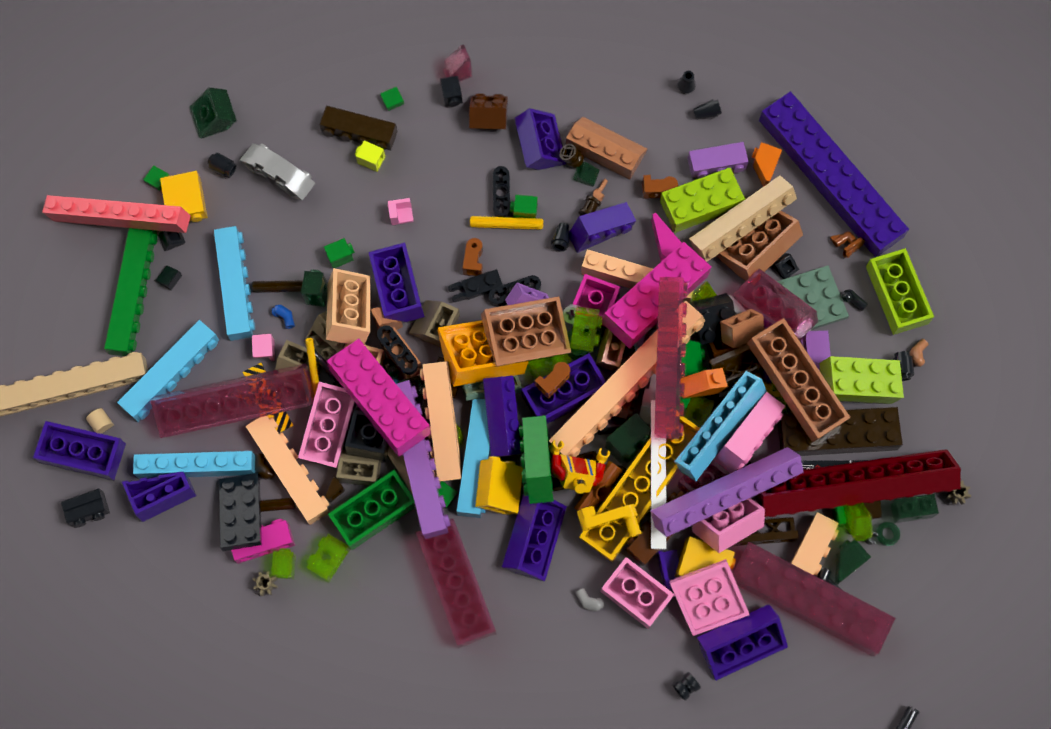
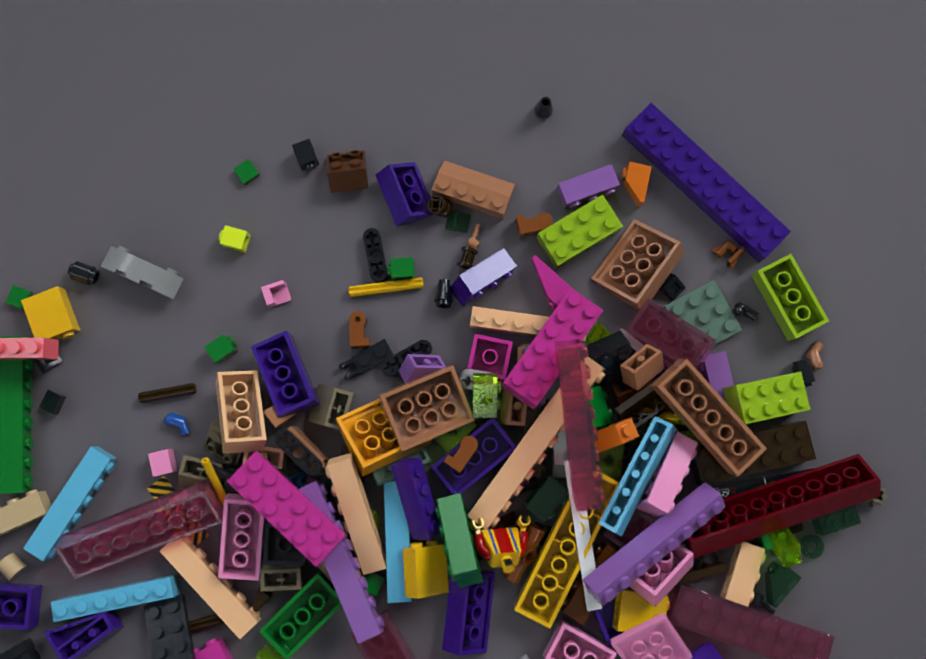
camera: 15 degrees left, 10 degrees up
clear green slope [190,87,237,138] -> none
medium azure brick [214,226,255,341] -> none
dark brown arm [255,454,275,479] -> none
clear green brick [301,269,328,307] -> none
dark brown brick [319,105,398,150] -> none
clear pink slope [443,45,472,82] -> none
yellow beam [577,504,642,537] -> none
tan brick [689,176,797,262] -> none
black cone [693,99,722,119] -> none

